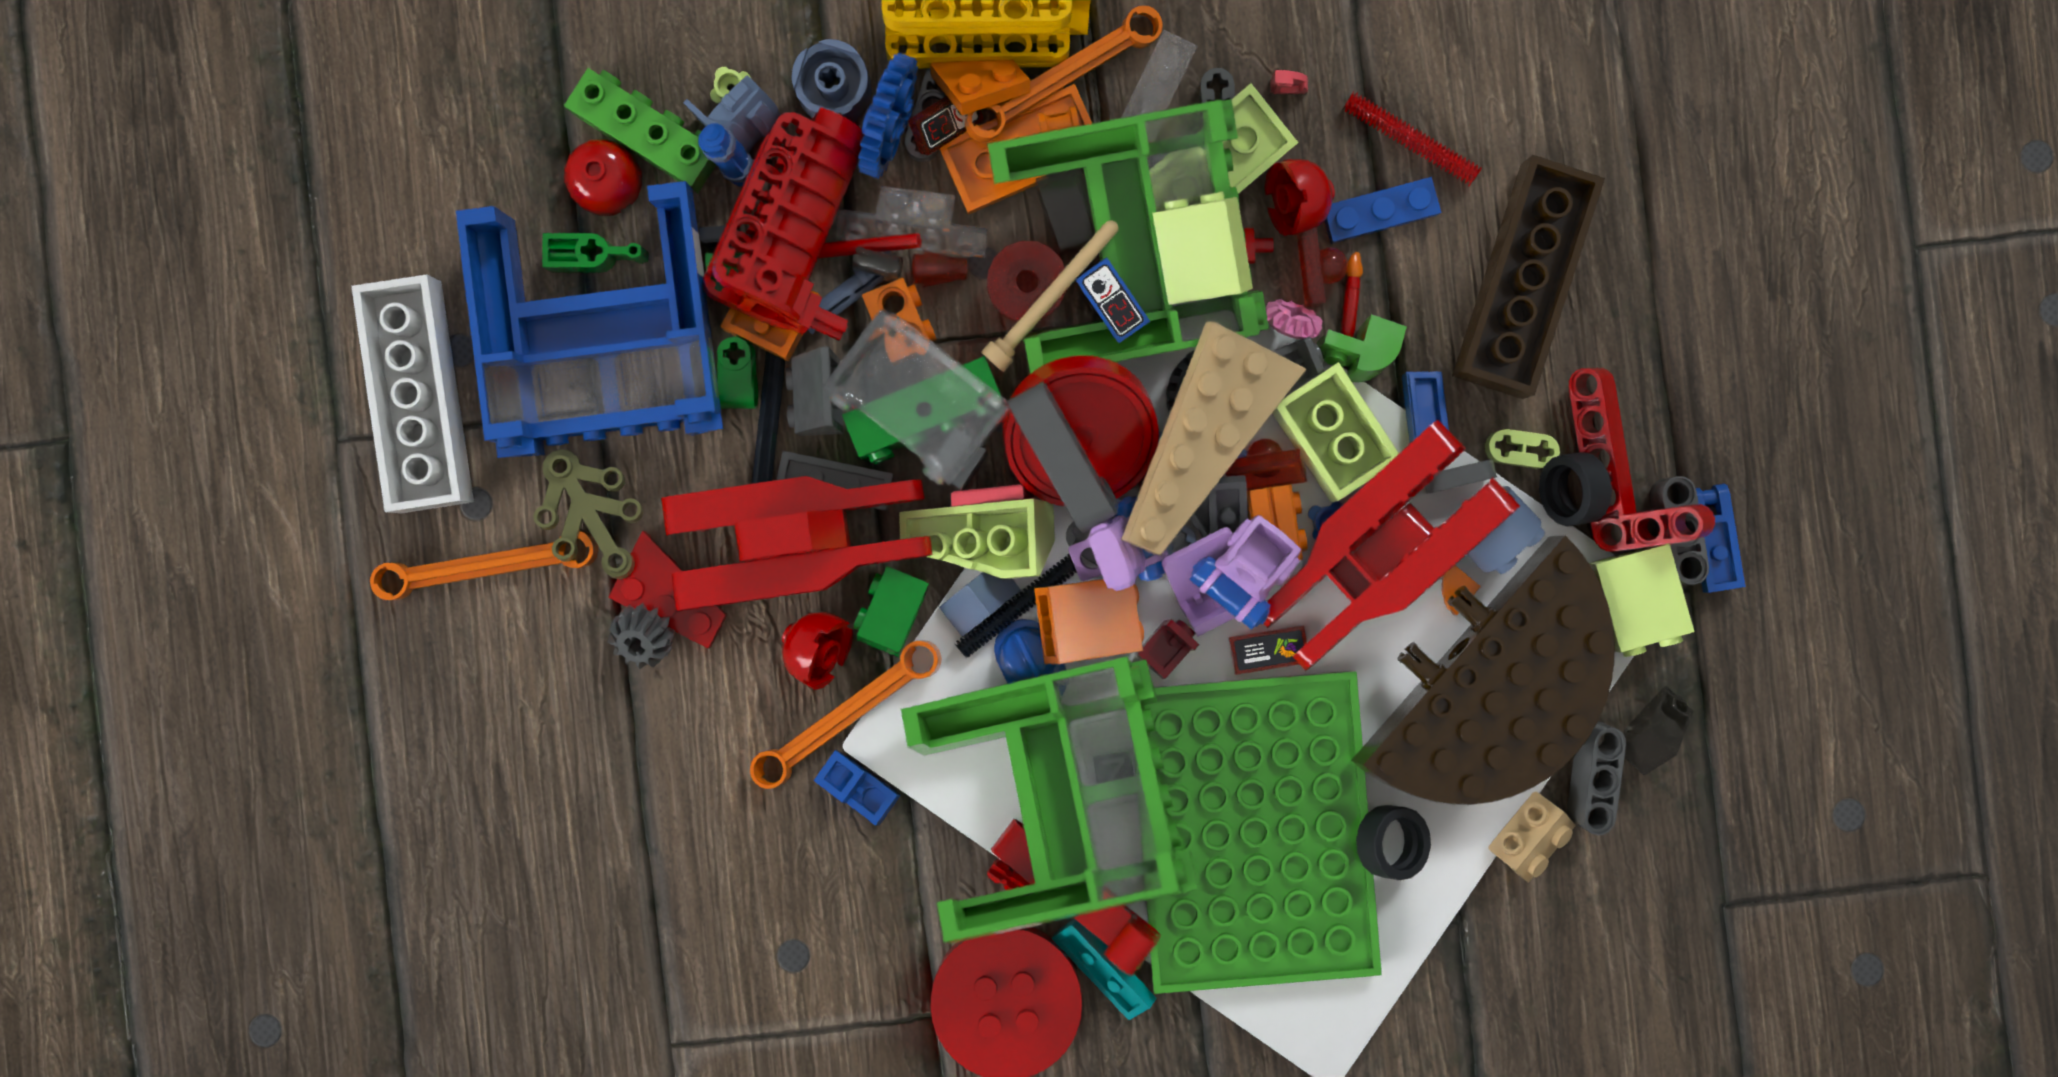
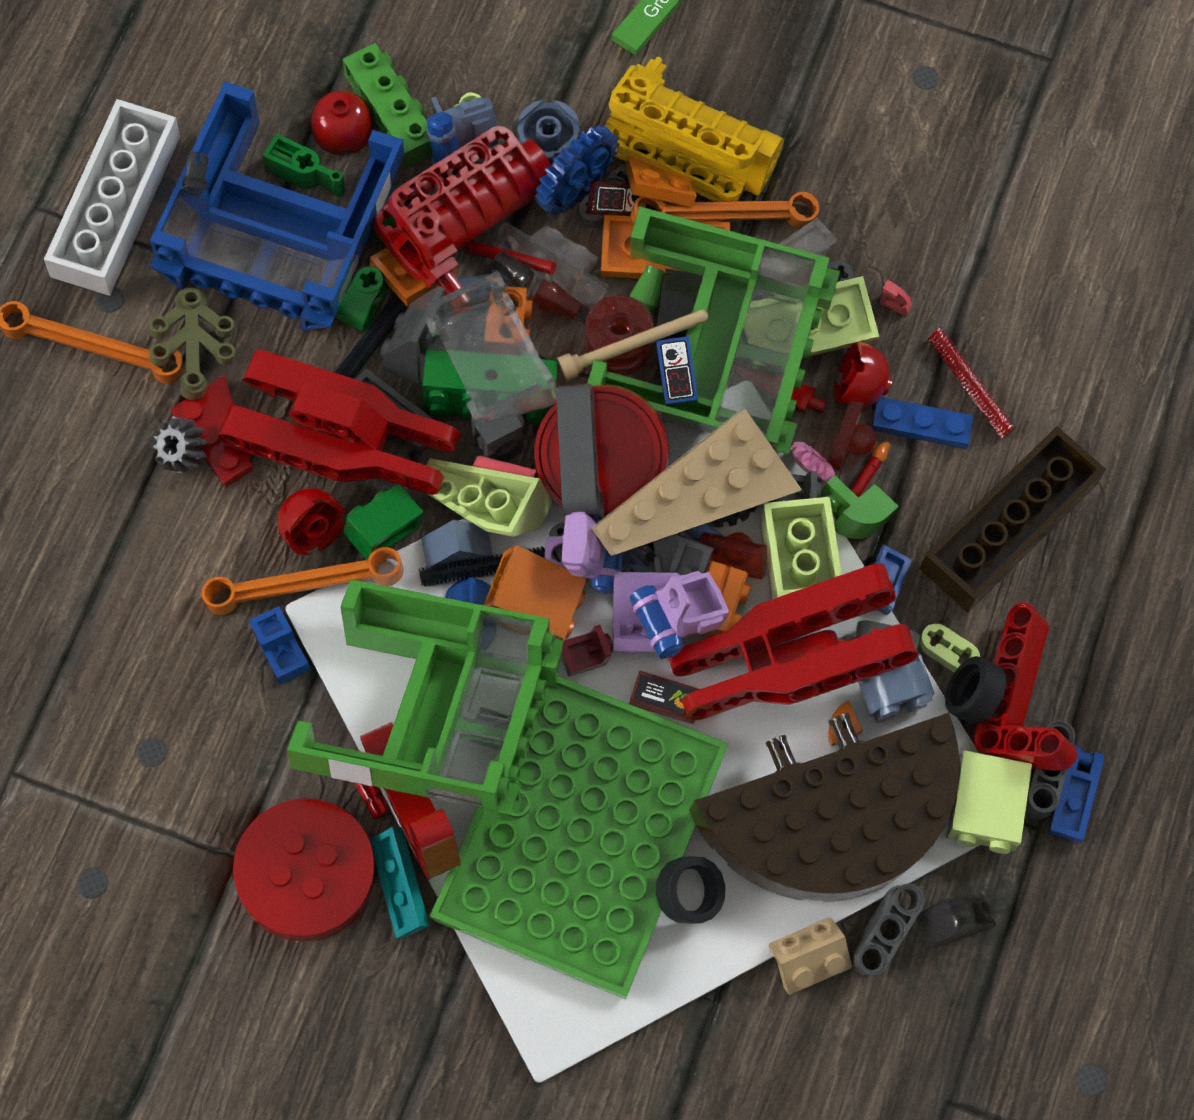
camera: 20 degrees right, 20 degrees down
yellowish green brick [1152,192,1253,305] -> none
none -> clear smoke pin [182,152,209,196]
none -> bright green cone [628,265,664,314]

